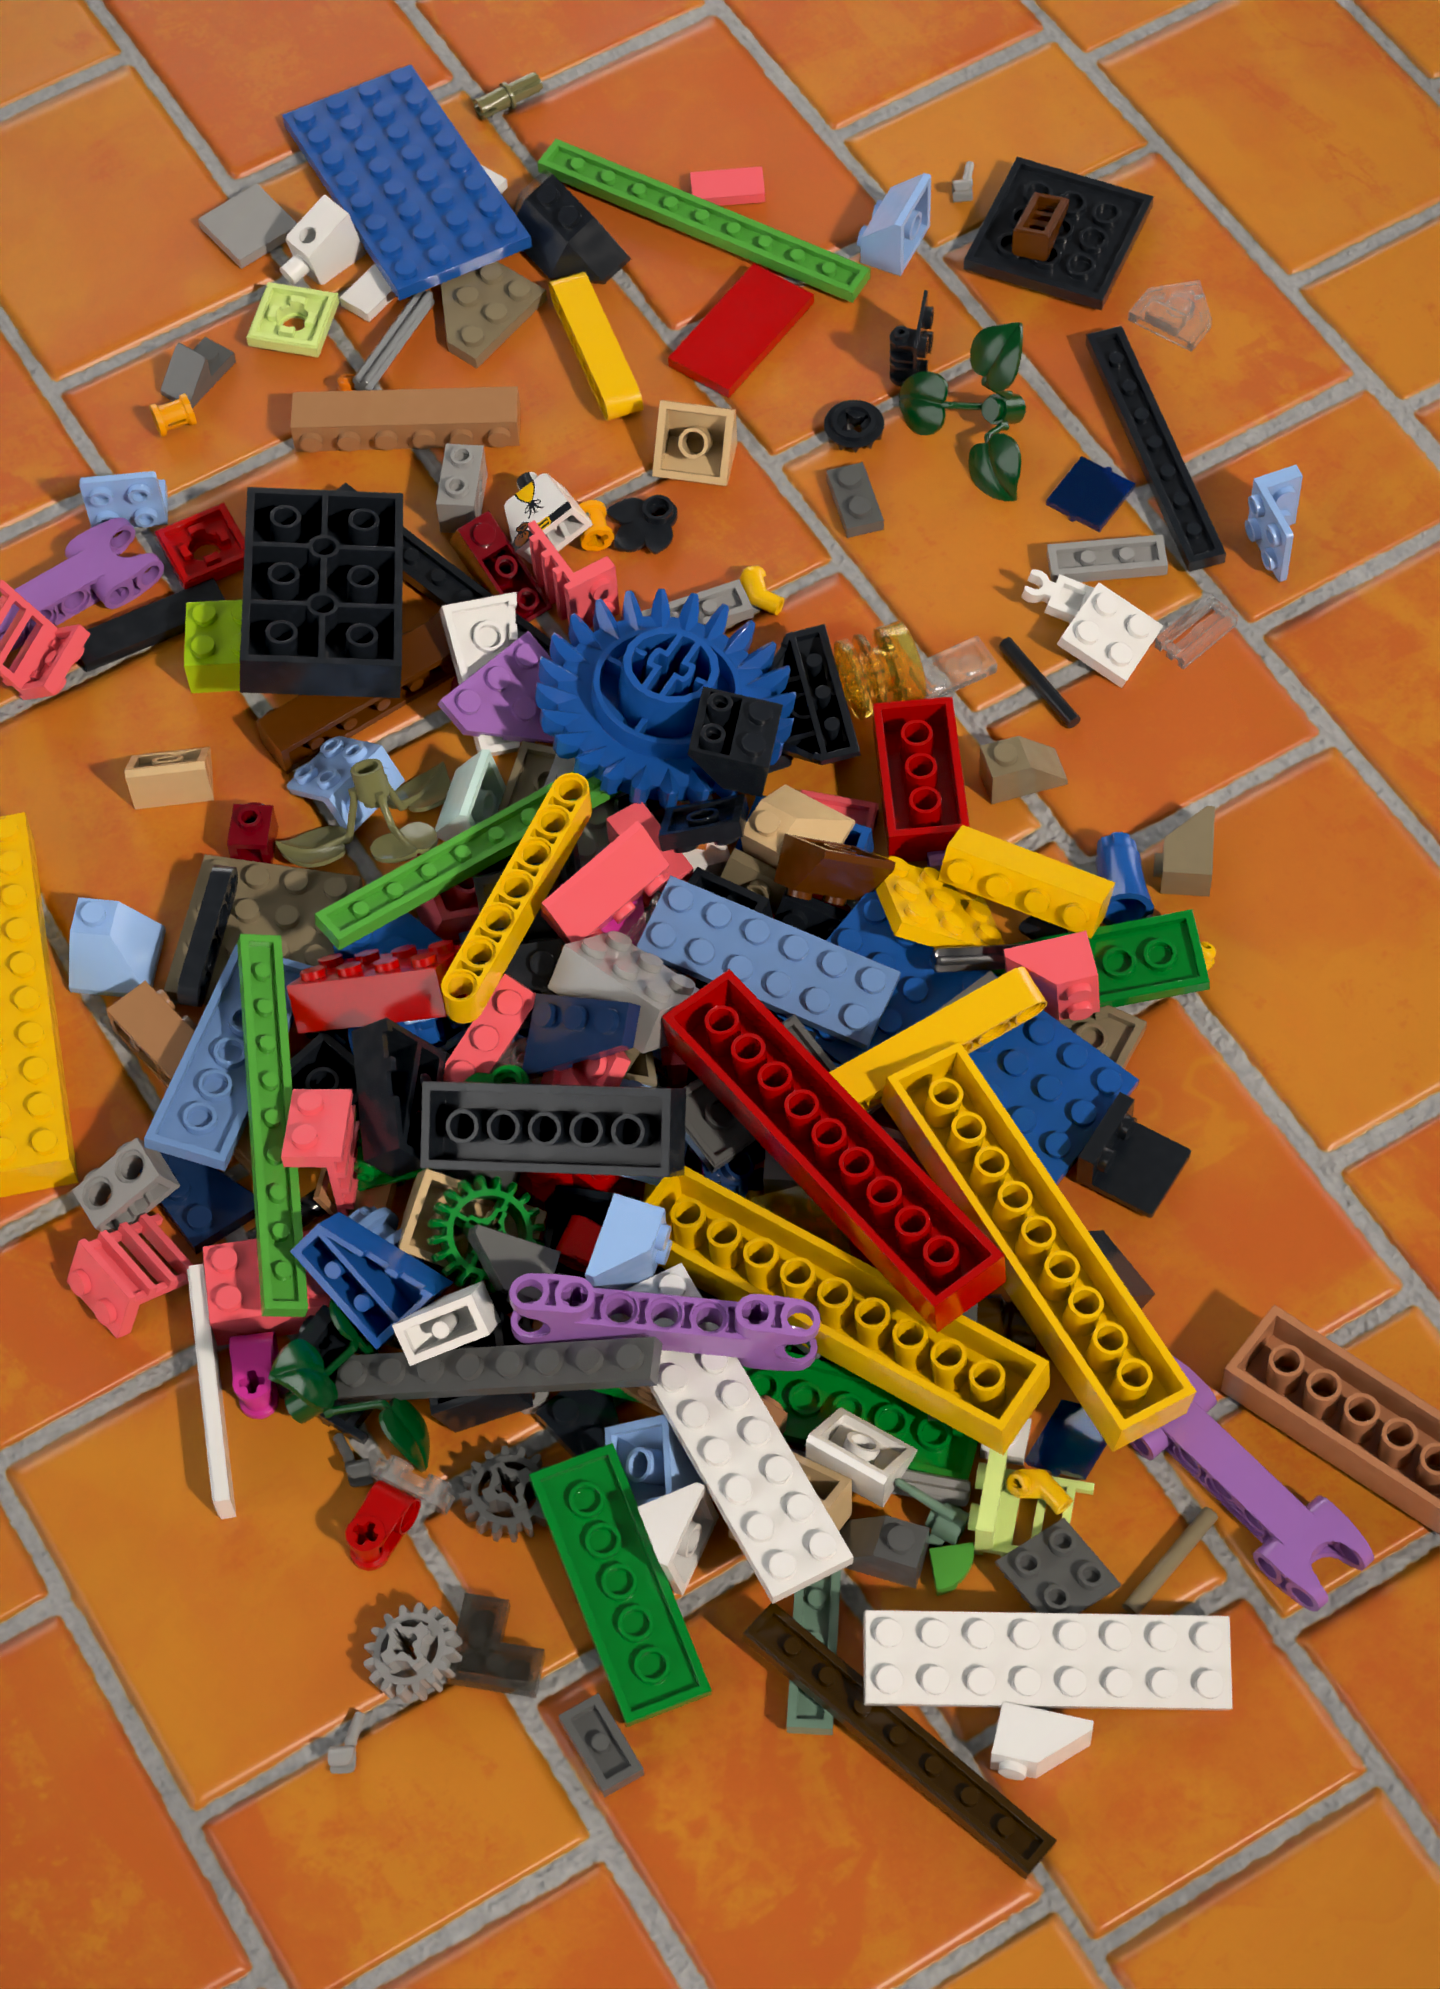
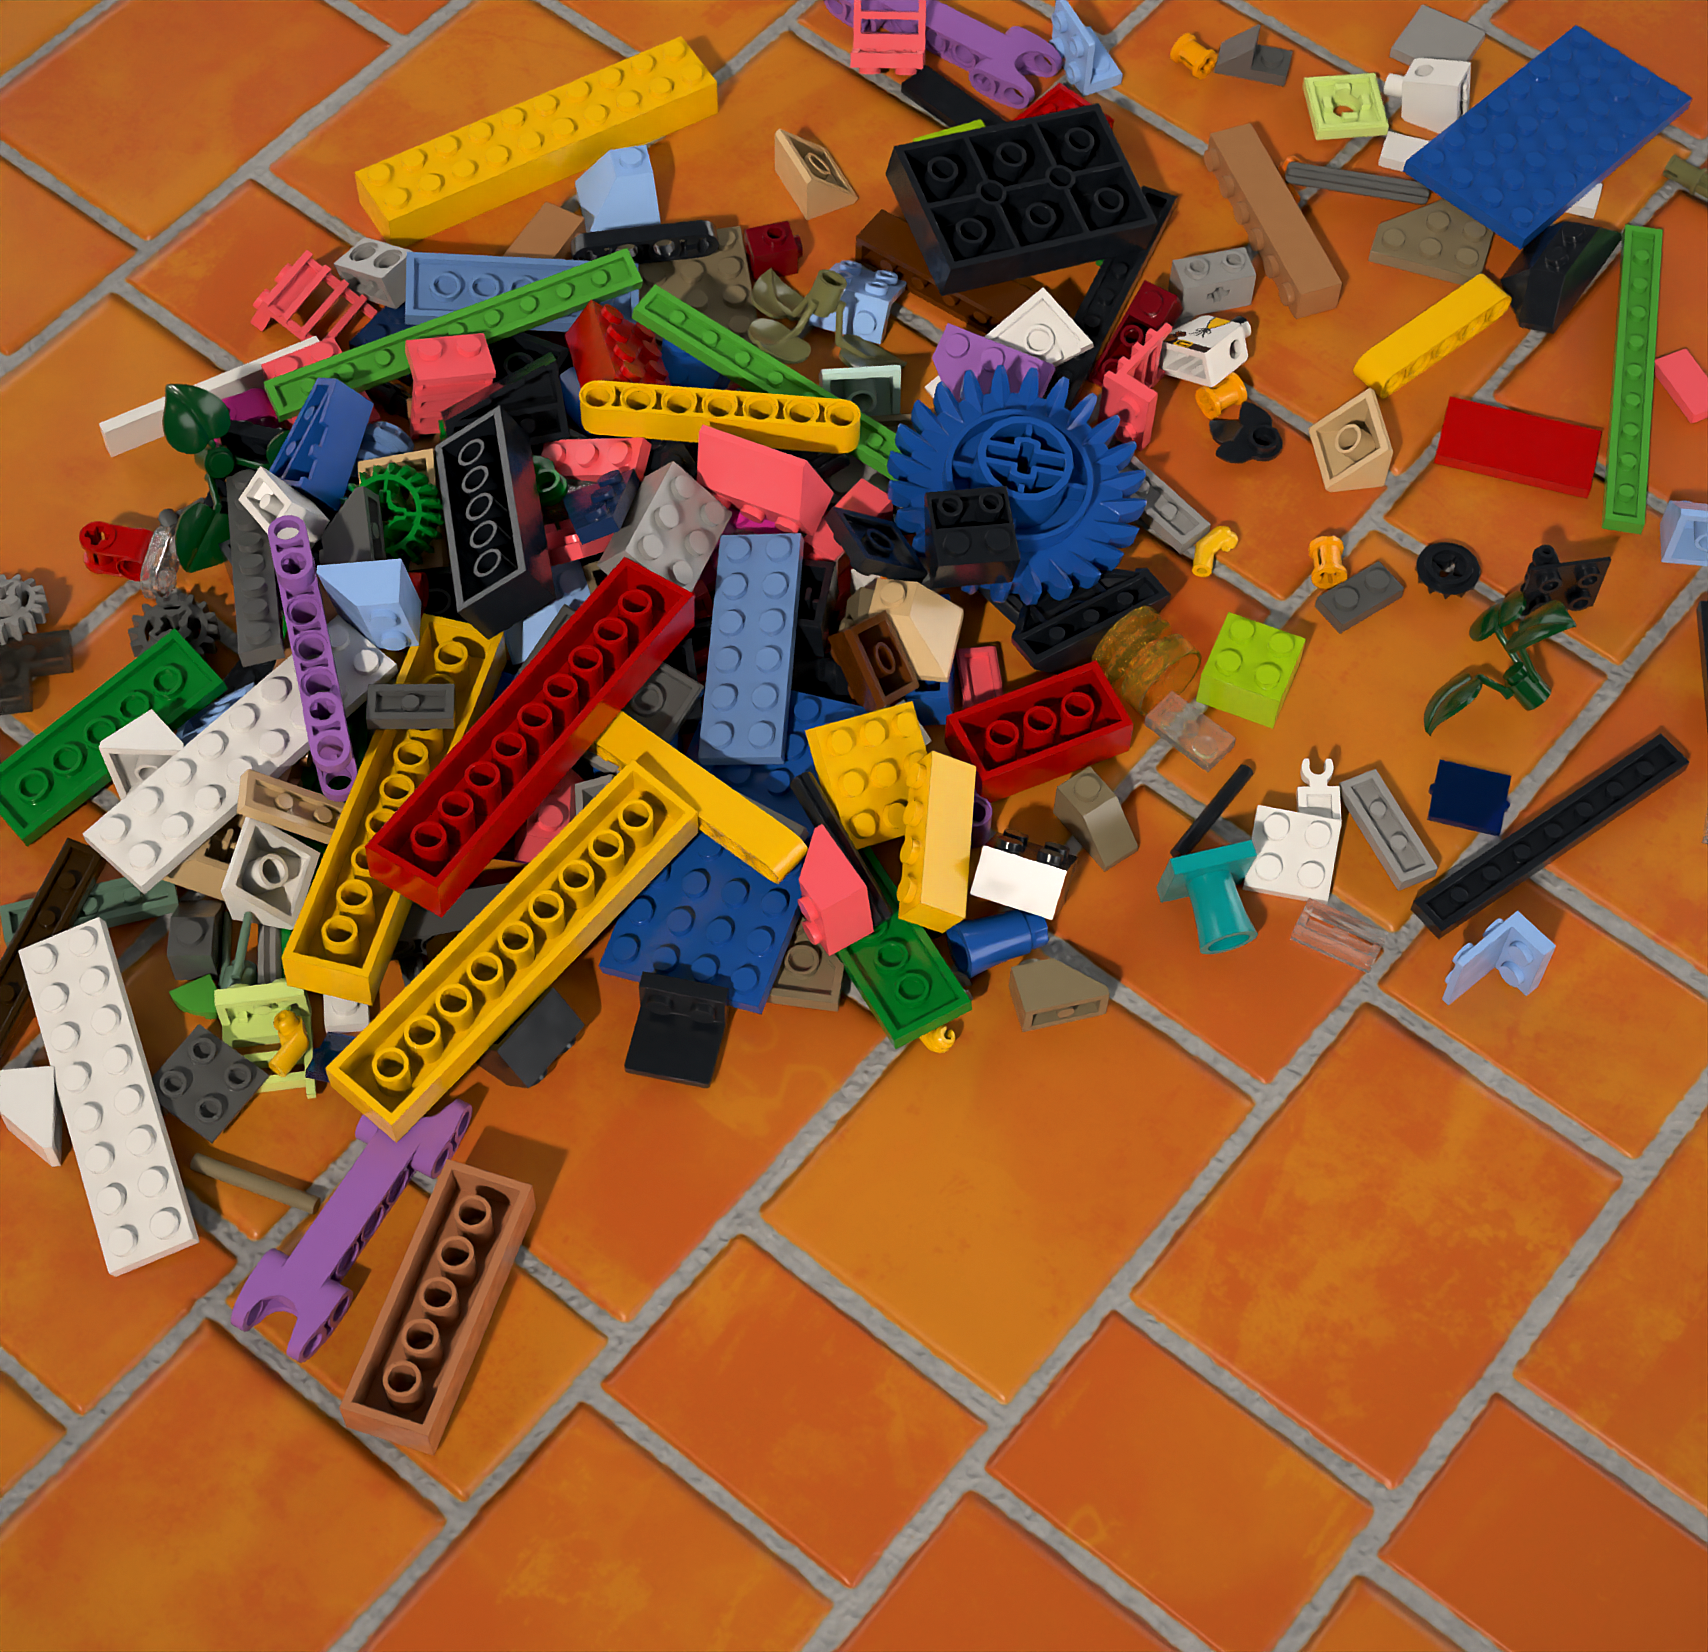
camera: 65 degrees right, 0 degrees up
none -> tan plate [237,769,345,844]
none -> dark grey plate [366,684,456,729]
none -> brick [970,829,1078,920]
none -> teal plant [1156,840,1258,954]
none -> lime brick [1196,612,1306,729]
none -> light orange bush [1308,536,1347,589]

